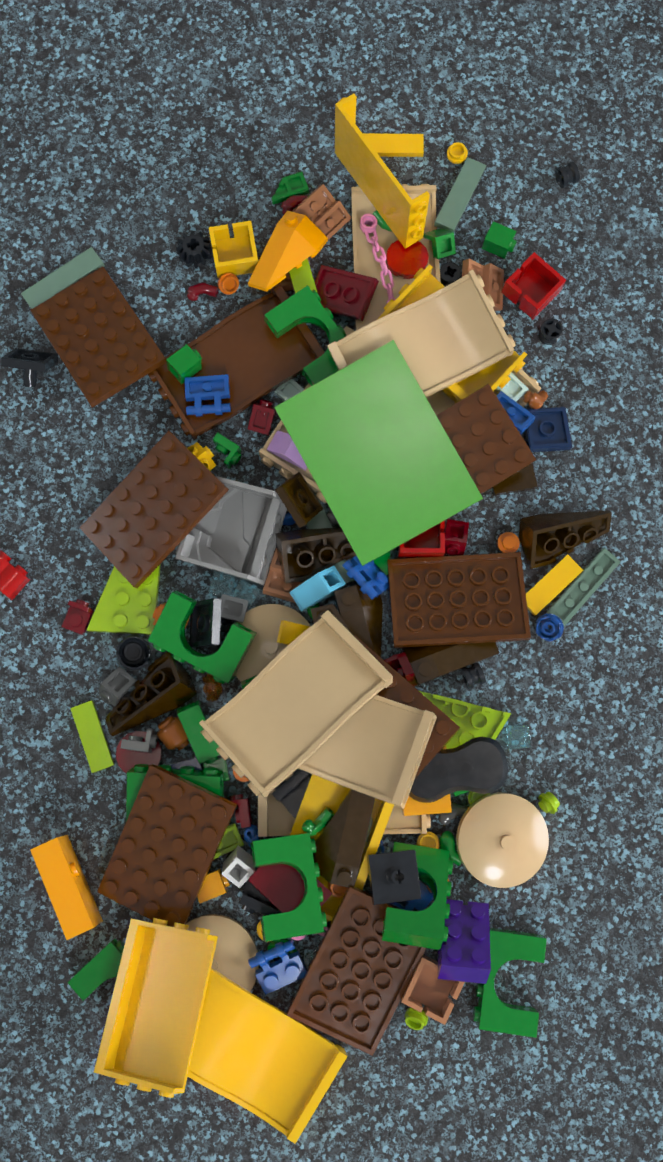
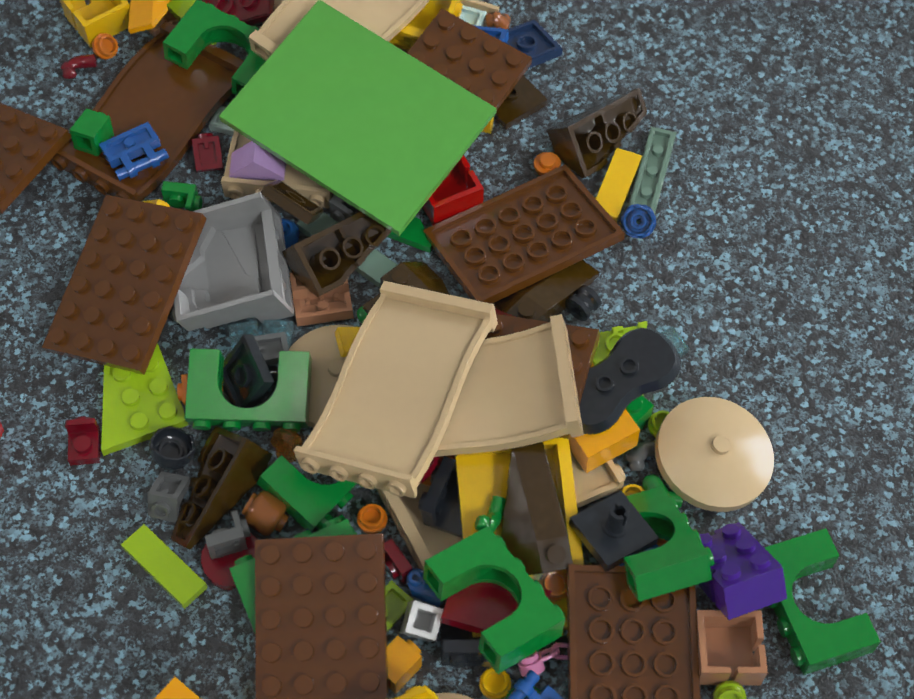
camera: 25 degrees left, 20 degrees down
black gear [176,230,212,269] -> none
medium azure slope [289,566,346,612] -> none
blue plate [342,556,389,600] -> none
dark red bracket [445,519,469,556] -> none
lime plate [538,792,560,814] -> none

